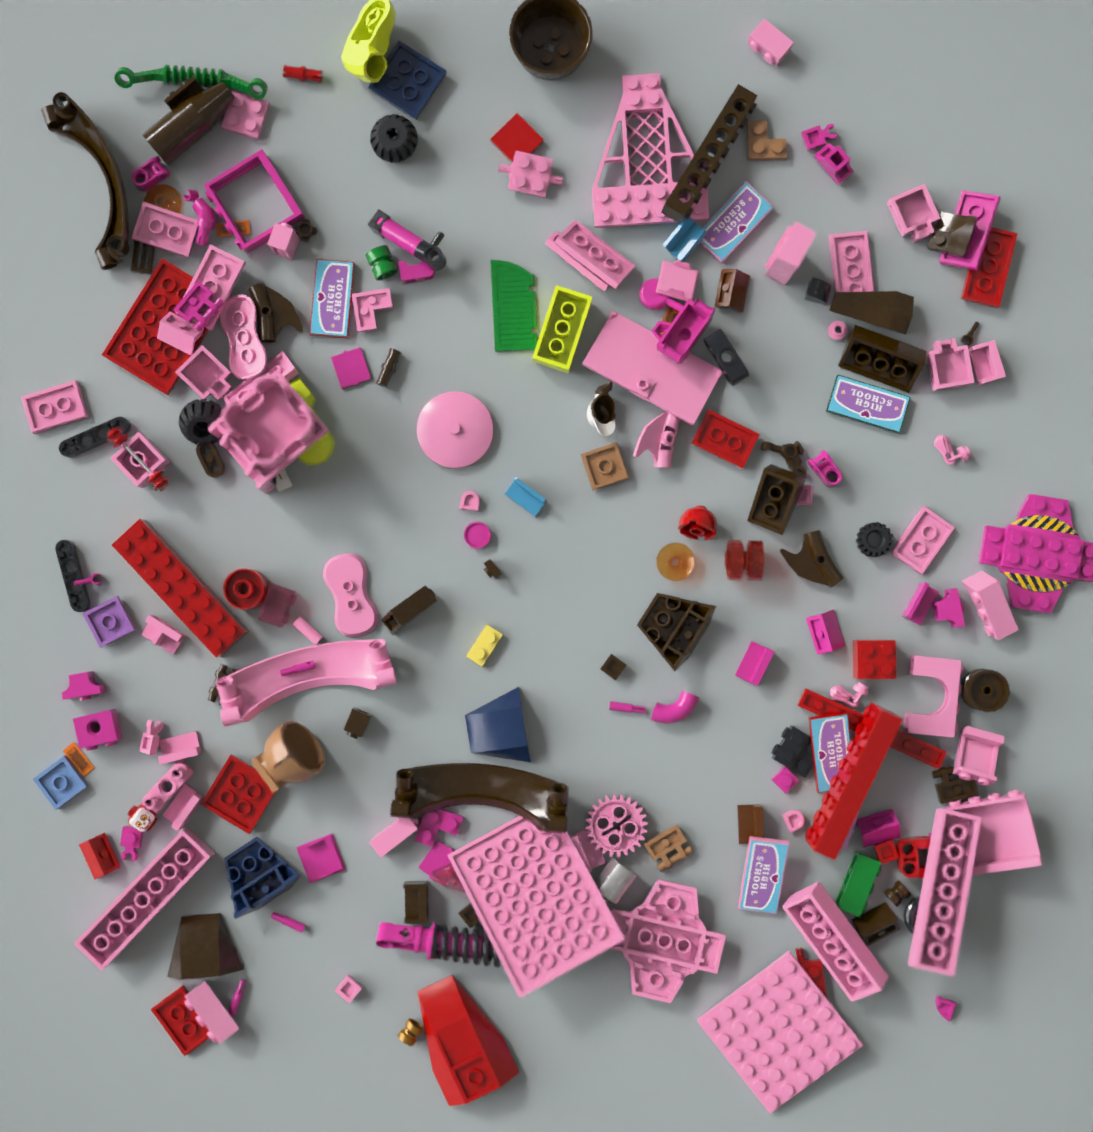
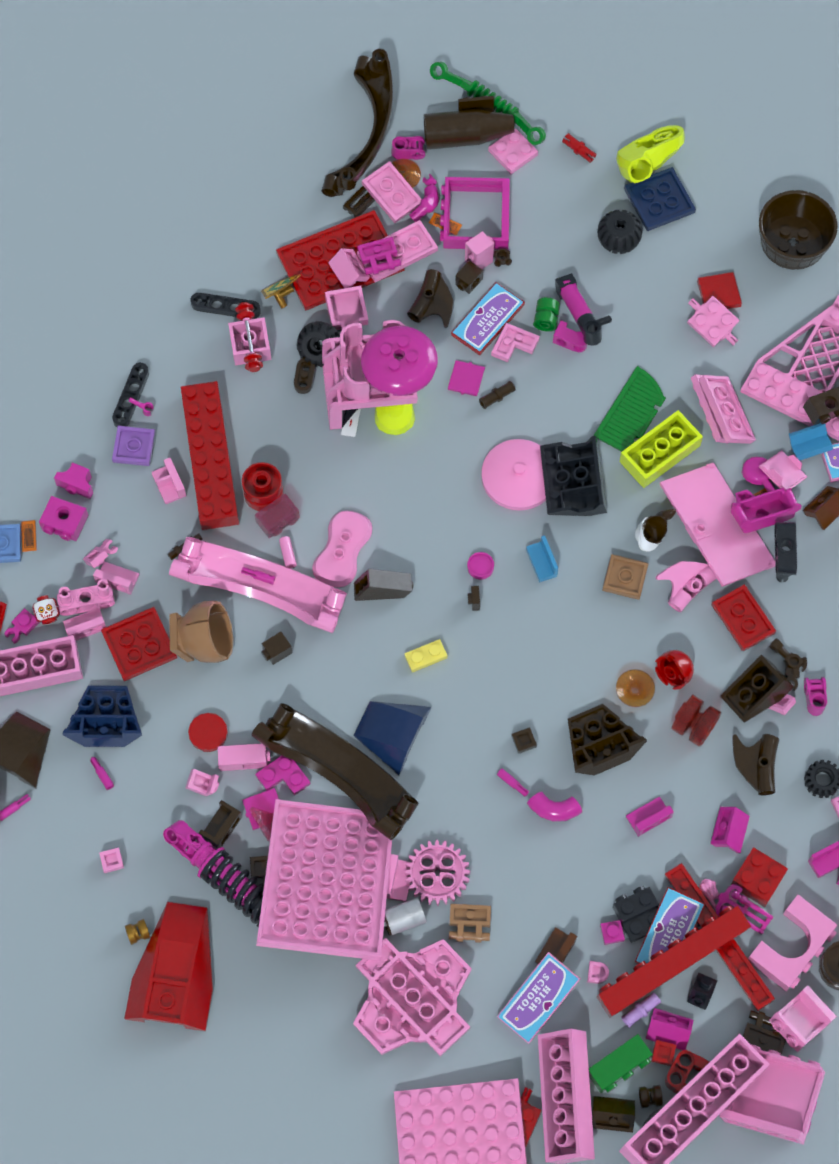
camera: 30 degrees right, 20 degrees down
bright pink tile [21,380,89,434] -> none
bright pink plate [219,294,267,379] -> none
dark pink piece [296,834,346,883] -> none
bright pink tile [460,491,480,511] -> none
none -> bright pink bracket [185,769,219,797]
none -> red tile [188,713,228,752]
none -> pearl gold shield [261,274,301,309]
none -> dark pink brick [361,326,438,396]
none -> dark brown brick [455,261,483,294]
none -> black piece [540,436,607,516]
none -> black bracket [687,973,718,1010]
none -> dark pink piece [715,884,773,934]

